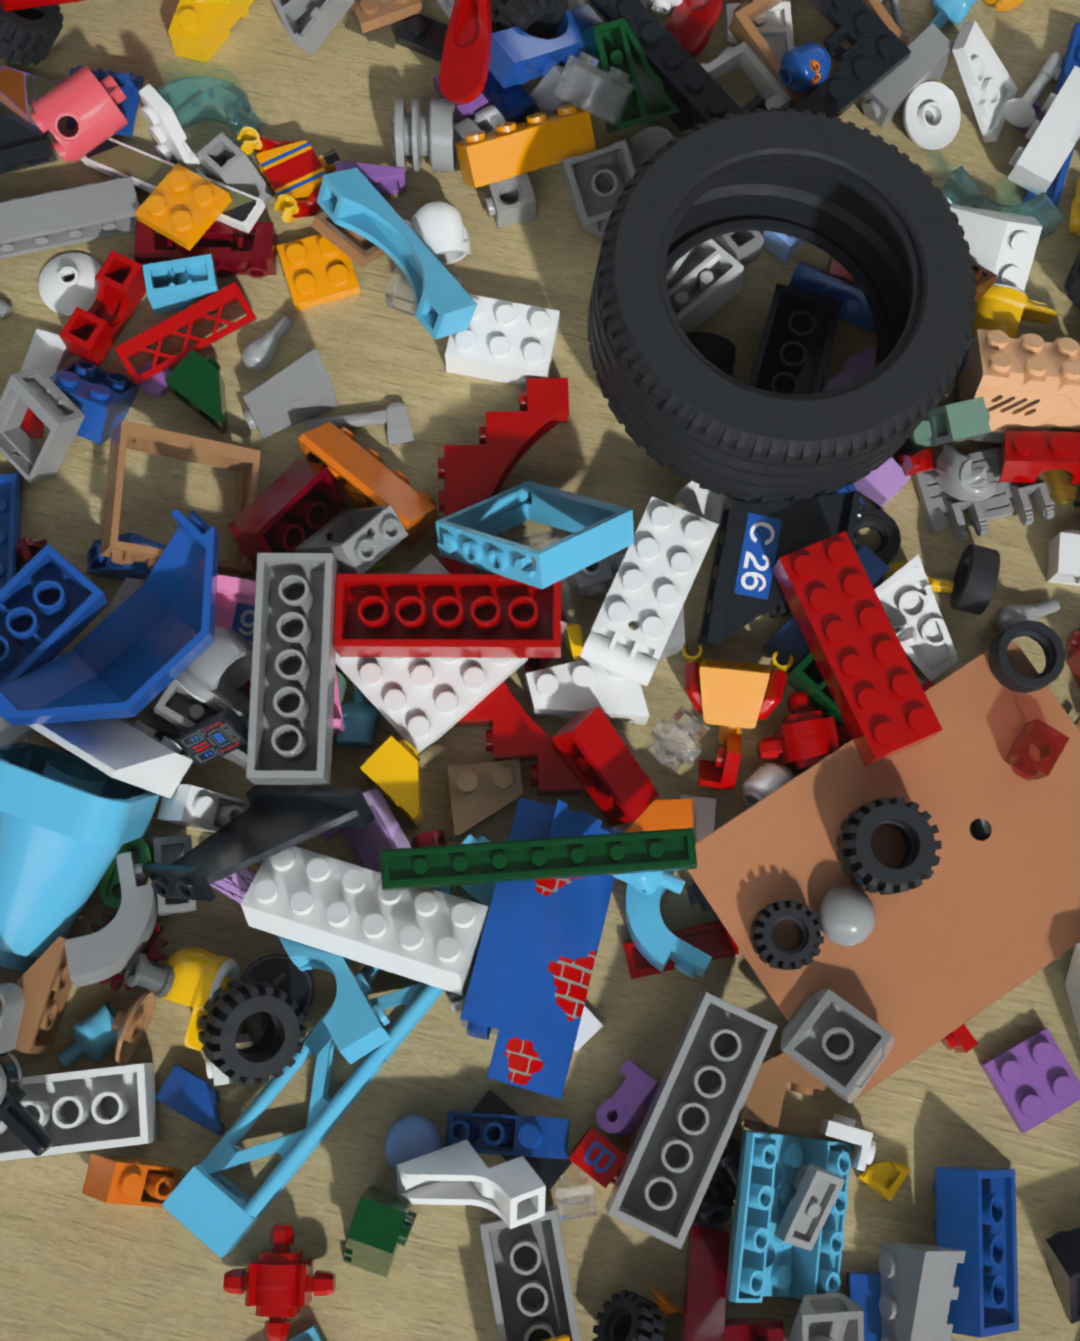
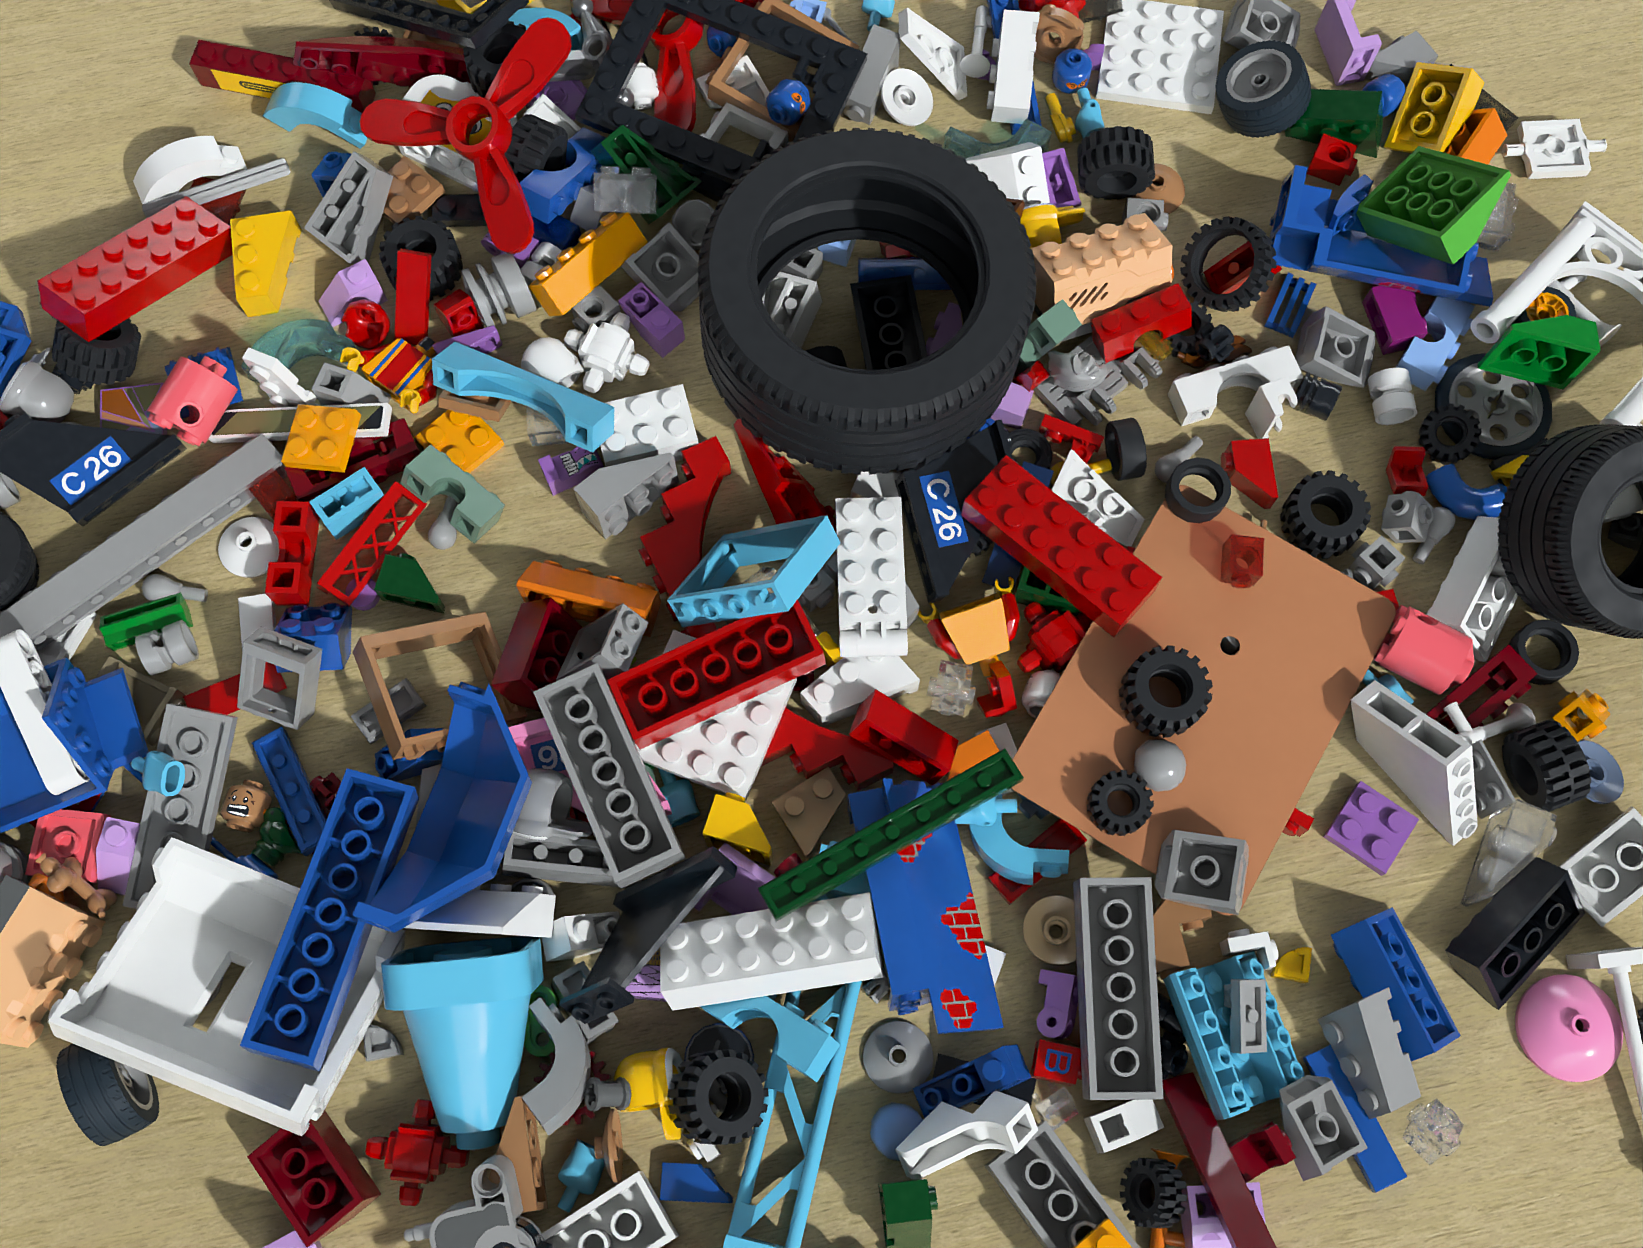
camera: 20 degrees left, 5 degrees down
black tile [175,708,248,767] -> none
light grey slope [242,349,338,439] -> none
light grey piece [305,402,415,445] -> none
none -> clear red brick [249,470,298,520]
none -> lavender slope [318,259,388,327]
none -> red hair [342,299,390,350]
none -> light grey tile [351,678,426,744]
none -> black tyre [379,216,463,301]
none -> red tile [394,248,432,345]
none -> sand green arch [400,445,505,544]
none -> red slope [433,289,484,337]
none -> medium lavender leg [538,446,604,496]
none -> white piece [564,312,649,393]
none -> light grey slope [573,453,679,540]
none -> medium lavender slope [618,282,685,358]
none -> red wedge [734,419,836,532]
none -> light grey dish [863,1021,933,1093]
none -> tan dish [1023,895,1077,965]
none -> red hinge [1039,414,1105,464]
none -> medium lavender slope [1042,148,1081,208]
none -> white slope [1084,1100,1164,1153]

